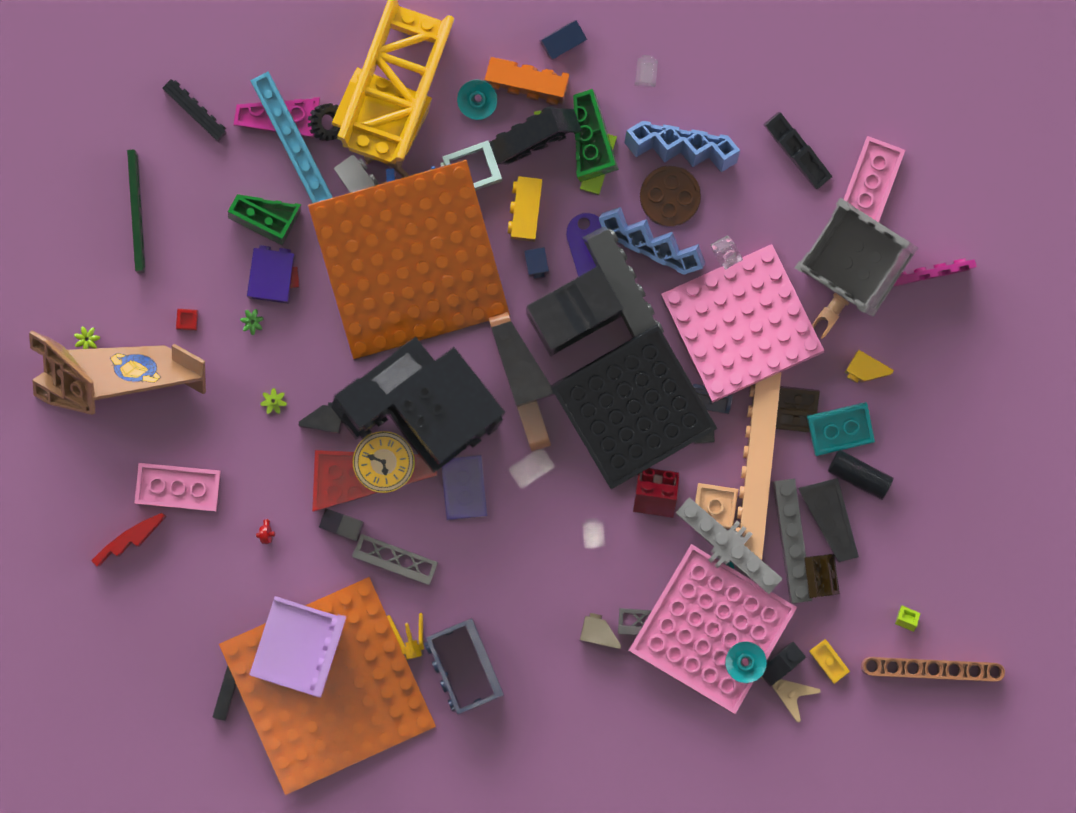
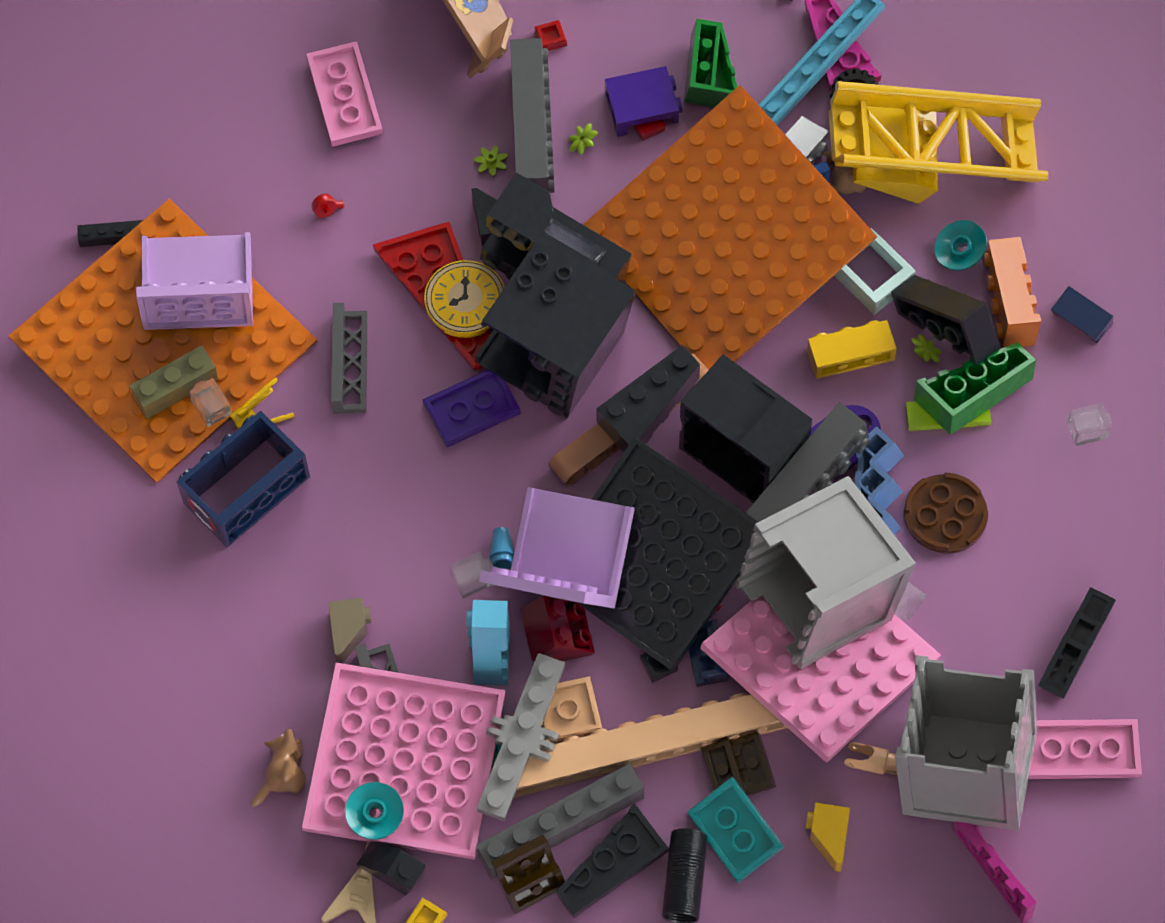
camera: 75 degrees right, 20 degrees down
red slope [91,513,167,566] -> none
bright green plant [240,309,264,335] -> none
black slope [319,508,364,541] -> none
clear panel [508,448,555,489] -> none
dark blue brick [524,247,549,279] -> none
medium blue brick [624,121,740,172] -> none
none -> olive brick [130,345,218,419]
none -> clear brick [189,378,231,427]
none -> medium nougat animal [251,729,306,807]
none -> medium azure wedge [466,600,510,685]
none -> lavender bracket [479,487,635,608]
none -> dark azure cone [488,527,515,570]
none -> dark grey brick [510,38,555,193]
none -> lime plant [568,123,598,155]
none -> light grey container [735,476,916,670]
none -> lime plant [911,334,942,363]

